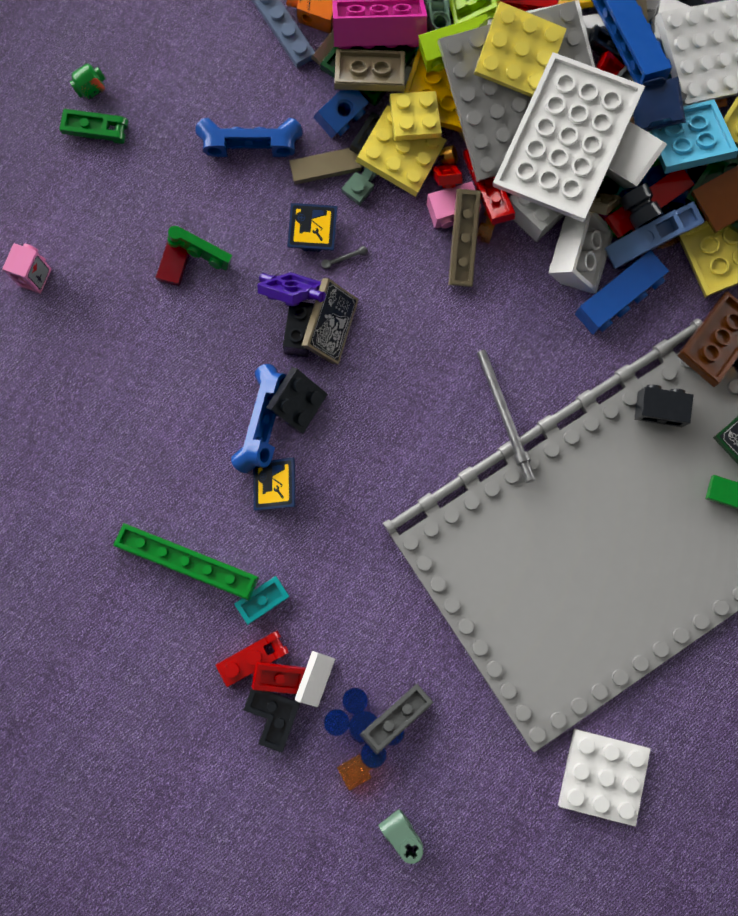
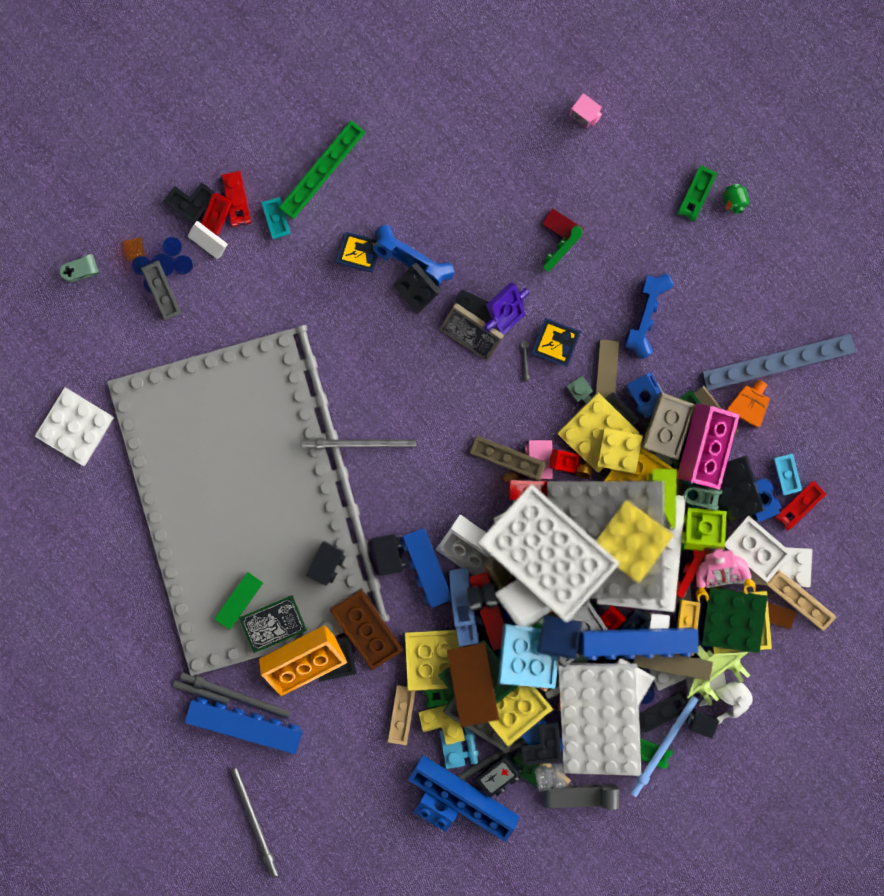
camera: 115 degrees right, 10 degrees up
none -> black brick [372,533,406,576]

